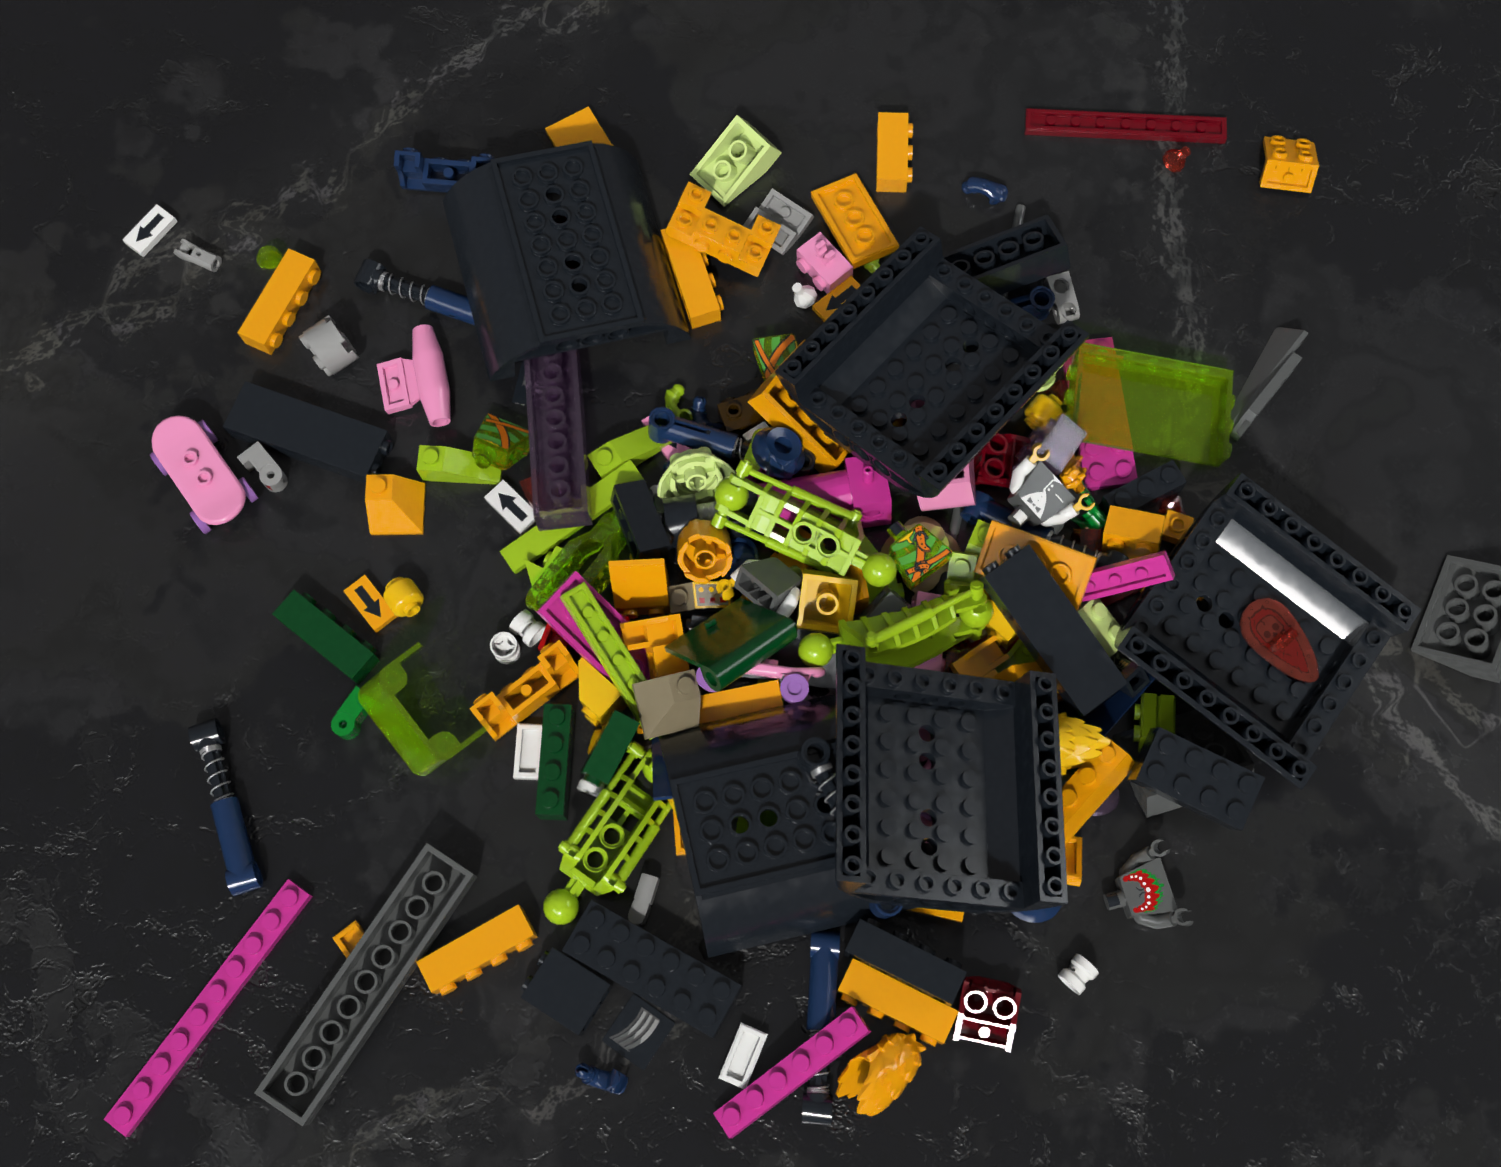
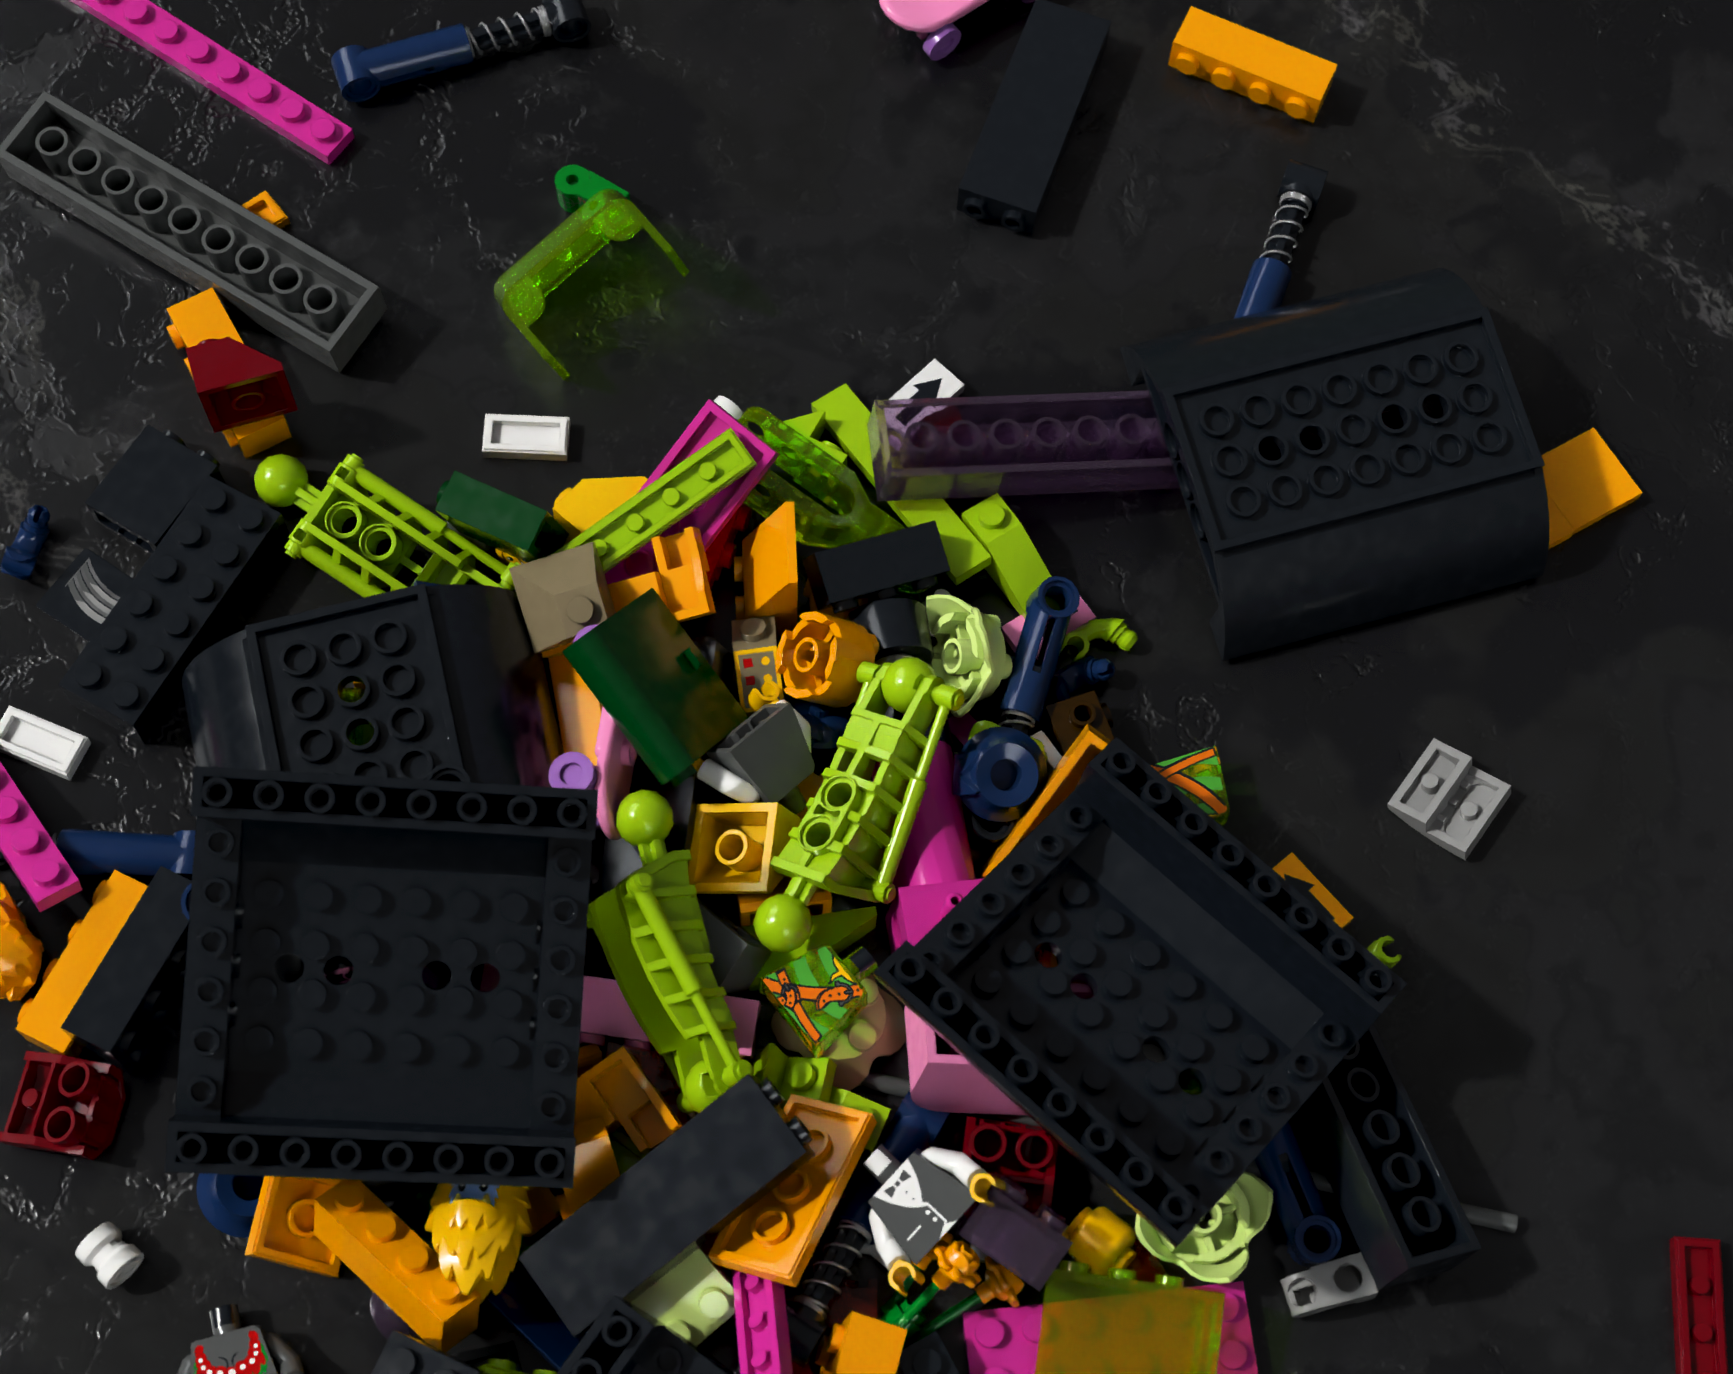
camera: 80 degrees right, 5 degrees down
light grey leg [237,441,288,492] -> none
clear neon green plate [256,246,282,269] -> none
dark green brick [272,590,380,685] -> none
light grey brick [299,315,359,376] -> none
light orange tile [343,575,398,633] -> none
light orange slope [365,474,426,535] -> none
bright pink plate [377,324,451,427] -> none
yellow head [383,577,424,617] -> none
dark blue bracket [394,148,495,193] -> none
lime slope [416,445,502,485] -> none
light orange bracket [469,640,579,741] -> none
clear neon green torso [472,413,533,470] -> none
white wheel [490,632,521,665] -> none
dark green brick [535,704,576,821] -> none
light grey bar [628,873,660,927] -> none
light orange brick [661,228,724,329] -> none
light orange bracket [665,181,781,277] -> none
yellowish green slope [690,115,782,206] -> none
white rock [792,283,817,309] -> none
bright pink brick [796,232,853,294] -> none
light orange tile [811,173,899,269] -> none
light orange brick [876,112,913,192] -> none
dark blue piece [961,177,1008,205] -> none
none -> dark red slope [185,337,298,433]

